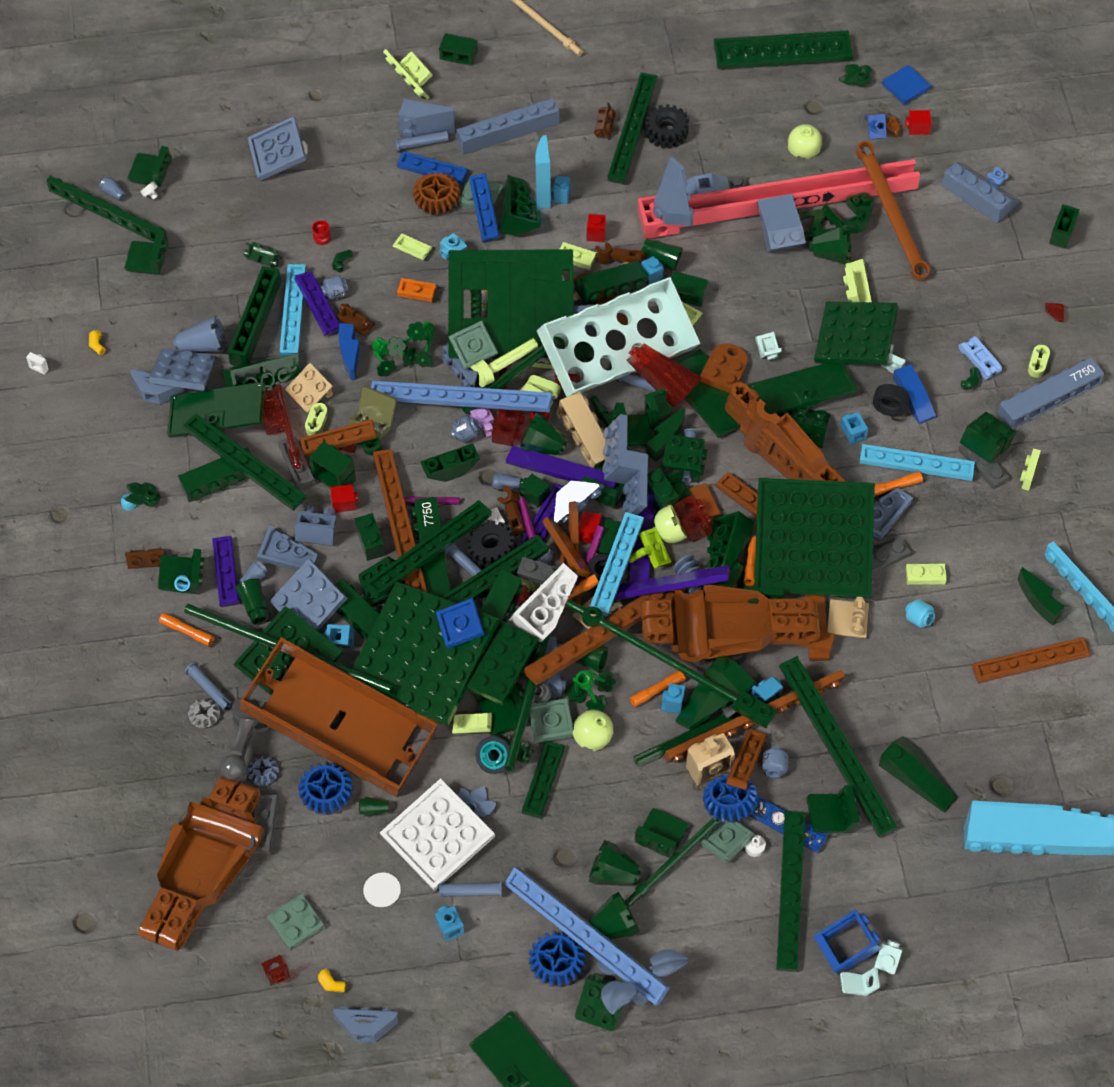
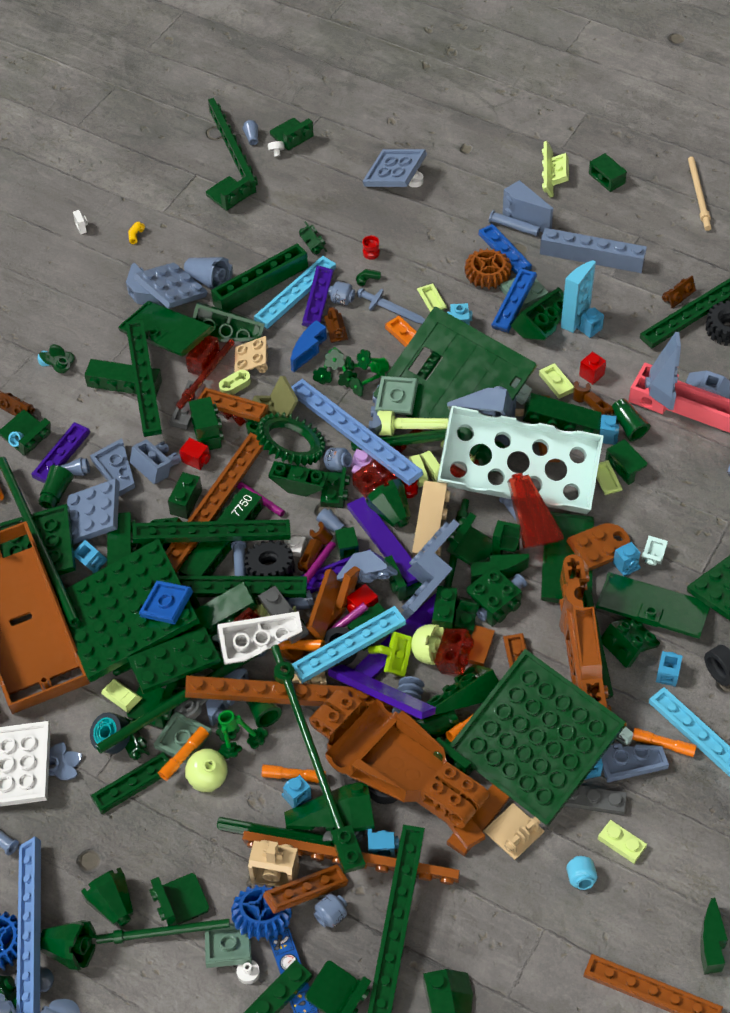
camera: 40 degrees right, 5 degrees down
none -> orange piece [158,726,209,781]
none -> dark green piece [255,412,325,466]
none -> dark green bracket [320,467,350,508]
none -> sand blue sword [357,288,425,324]
none -> sand blue slope [447,386,514,417]
none -> dark azure brick [613,542,641,577]

